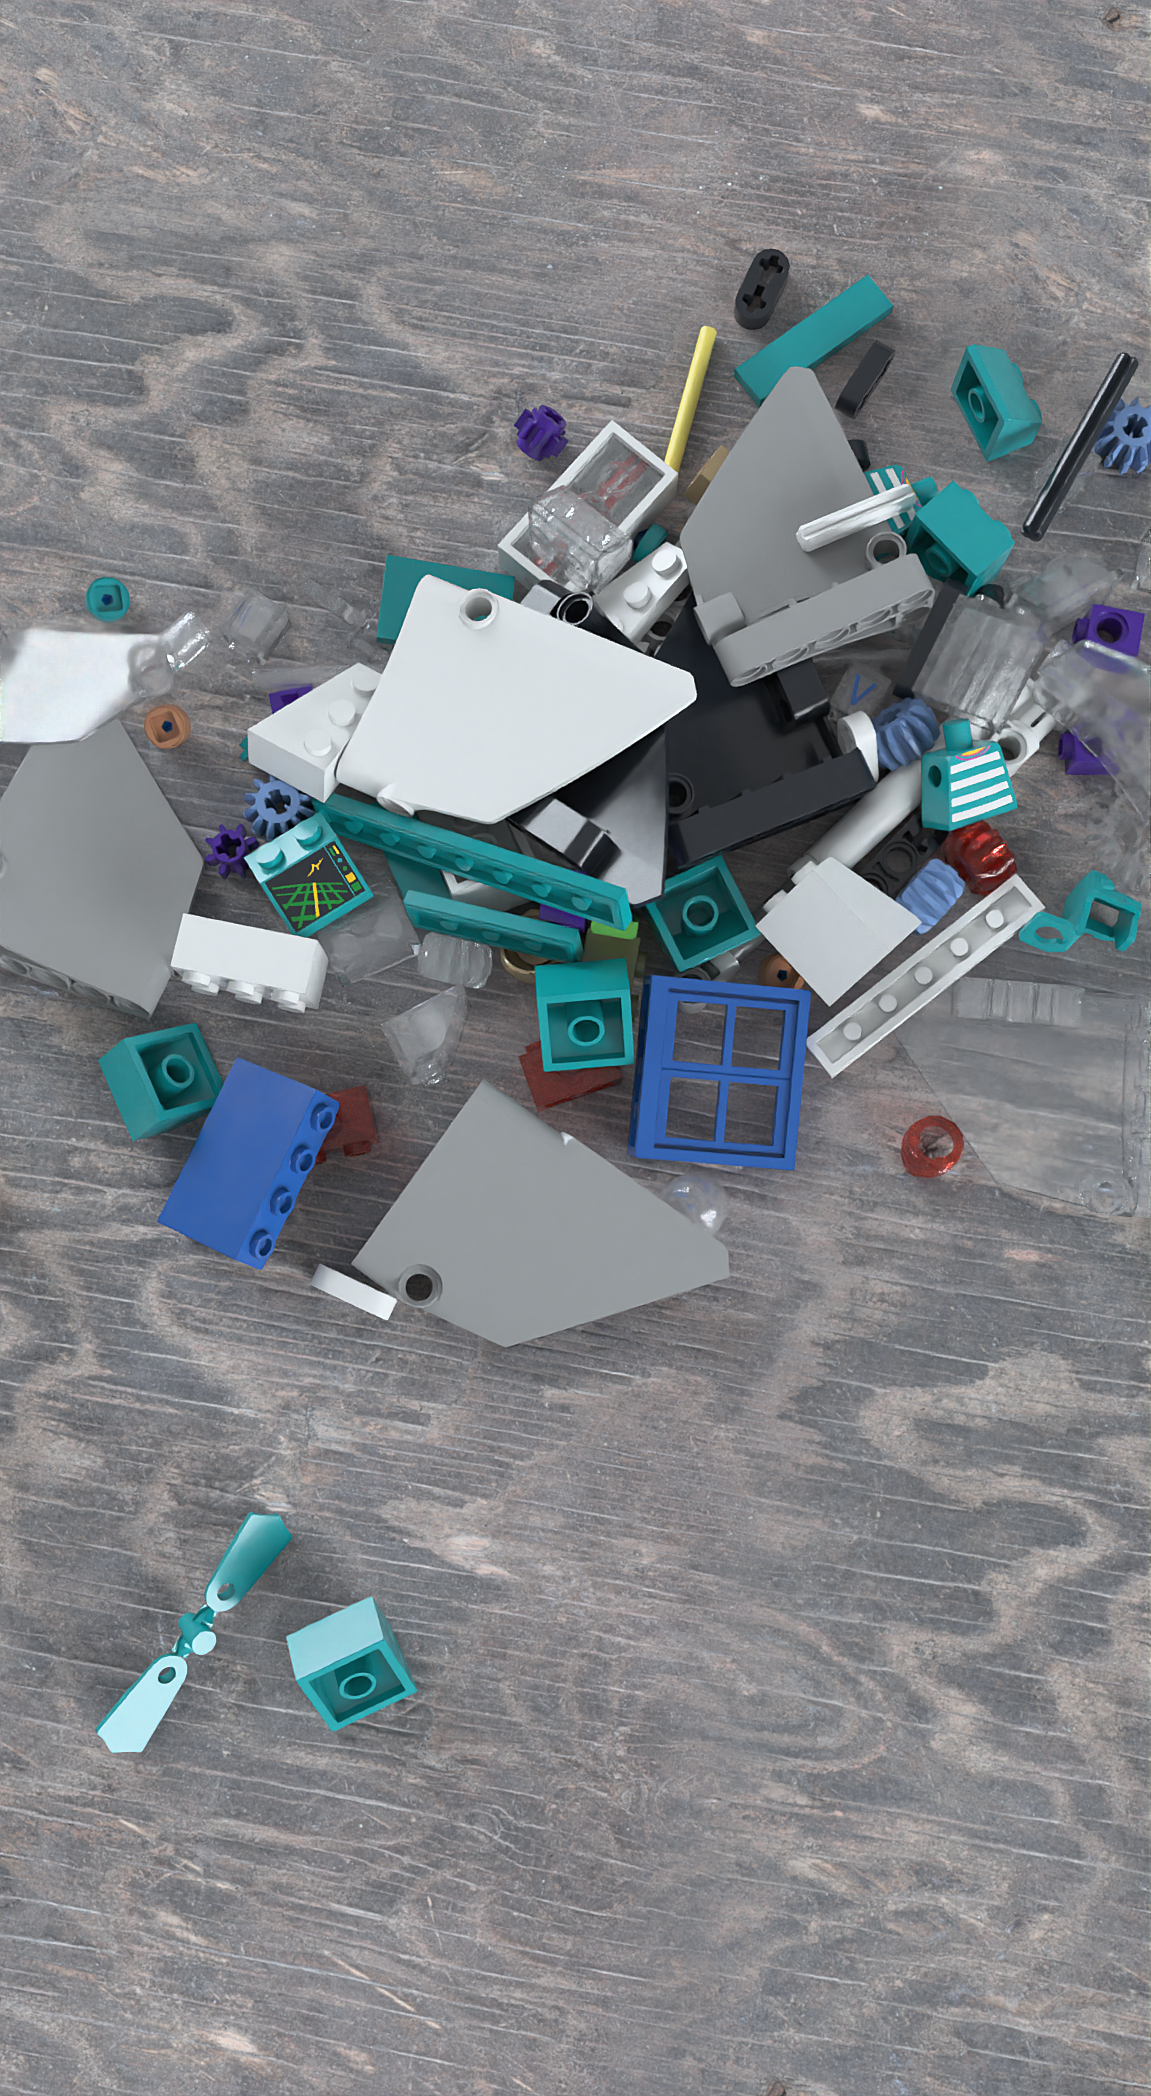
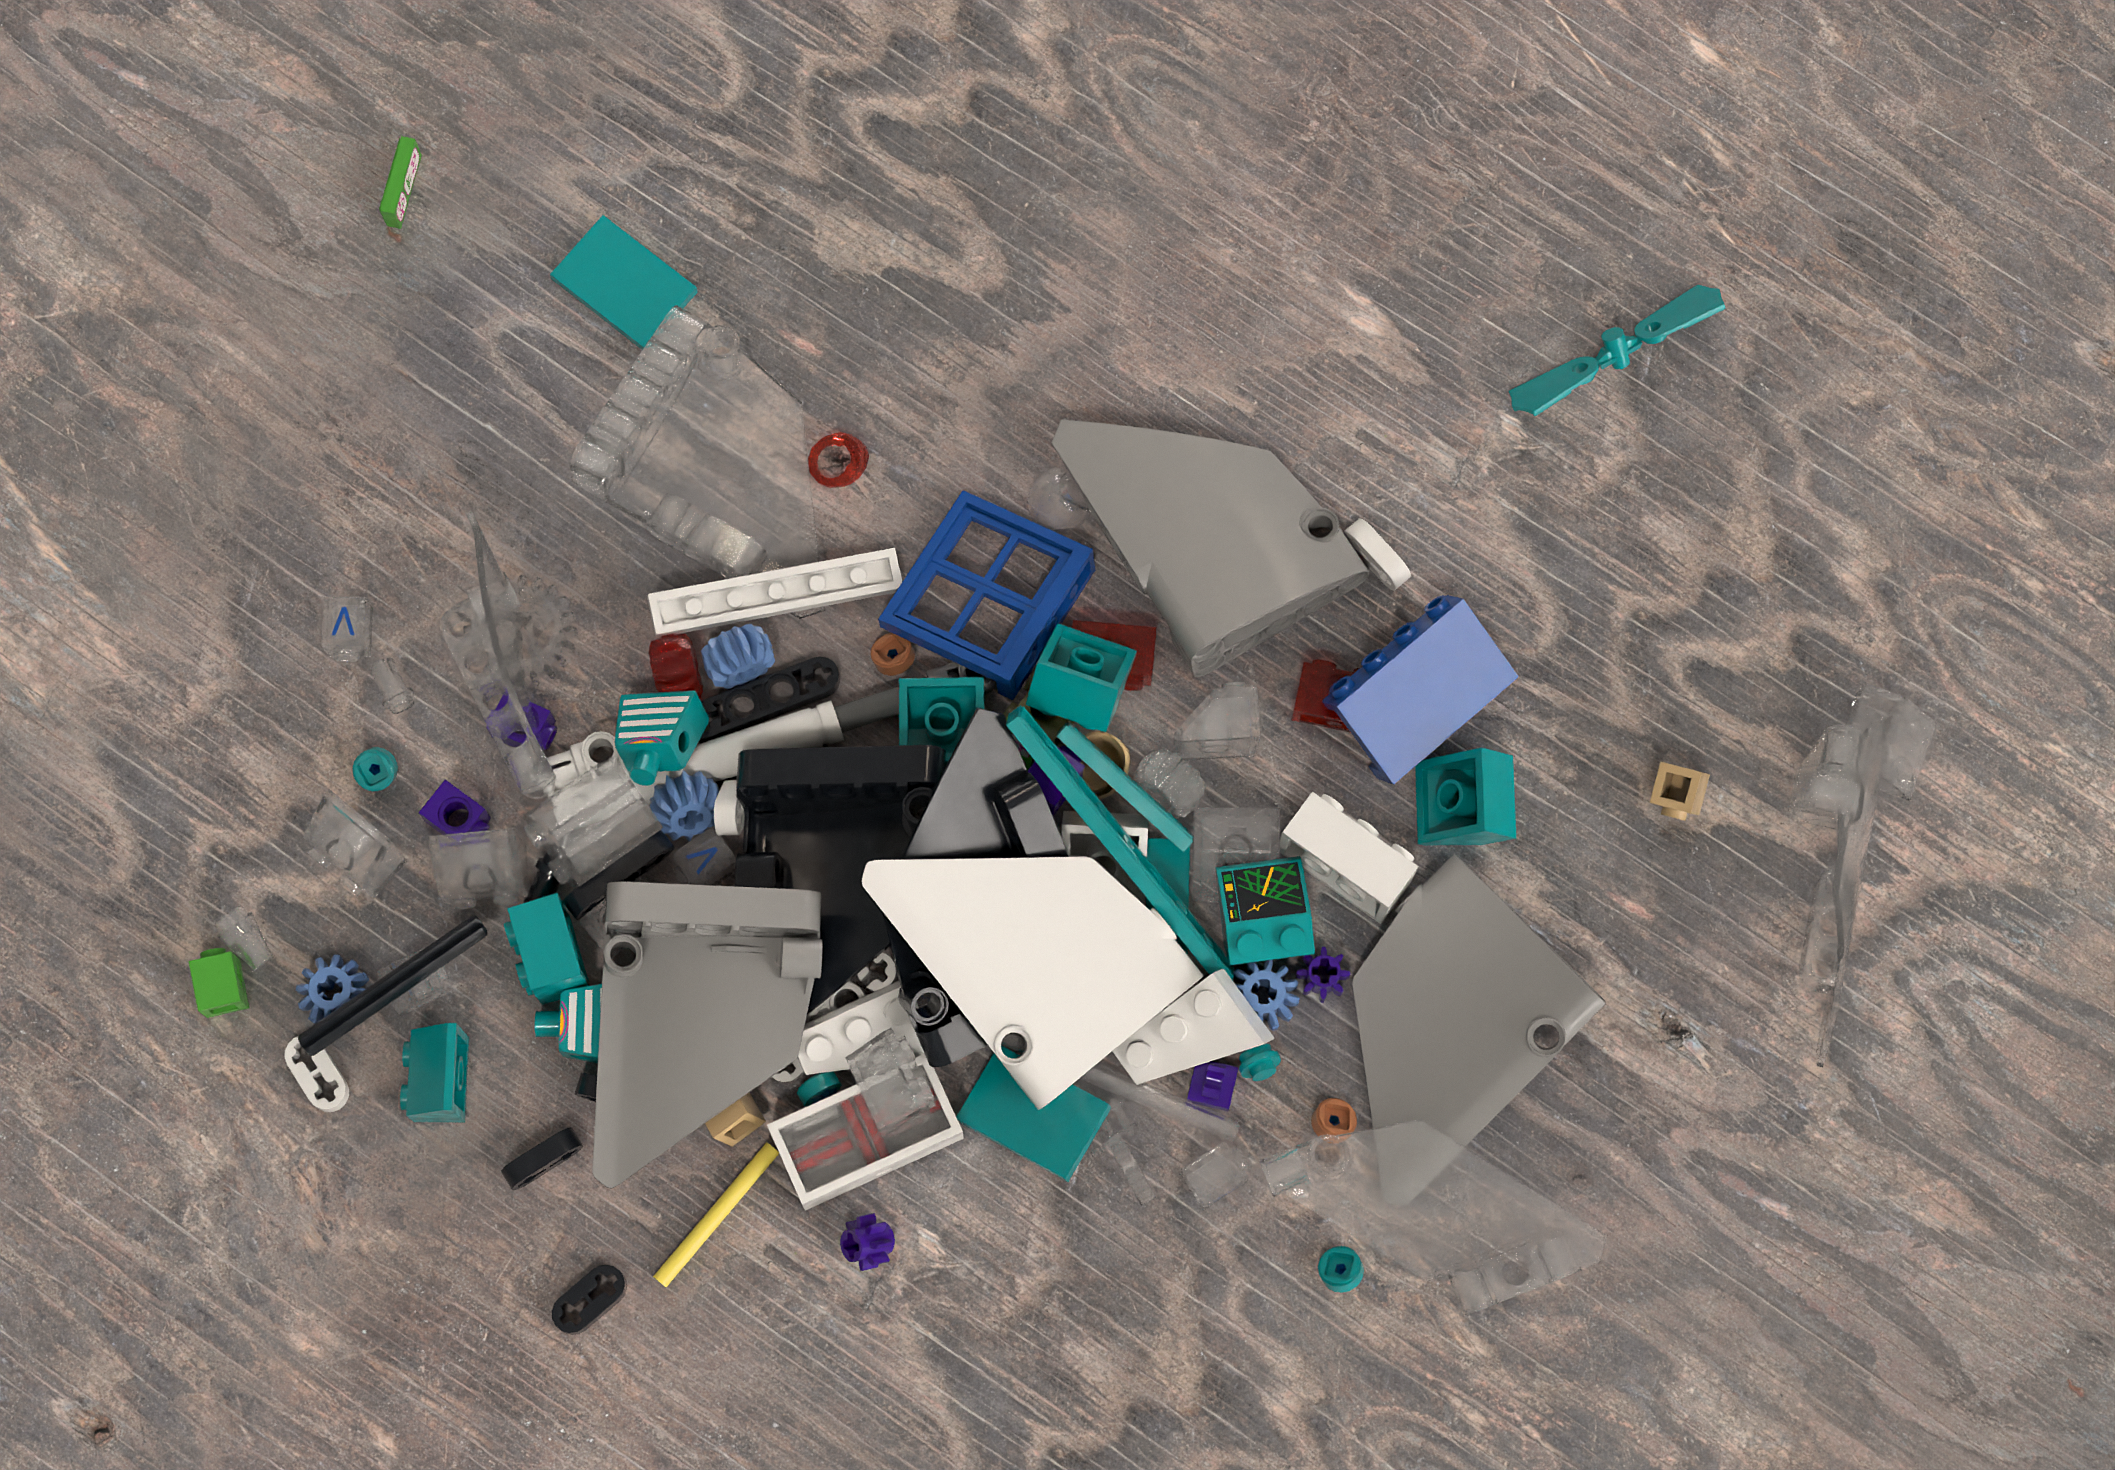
camera: 160 degrees left, 5 degrees down
teal slope [286,1596,418,1732] -> none
teal tile [734,275,894,407] -> none
white slope [756,856,922,1007] -> none
white axle [796,484,916,552] -> none
teal piece [1019,870,1142,952] -> none
none -> white beam [285,1036,349,1112]

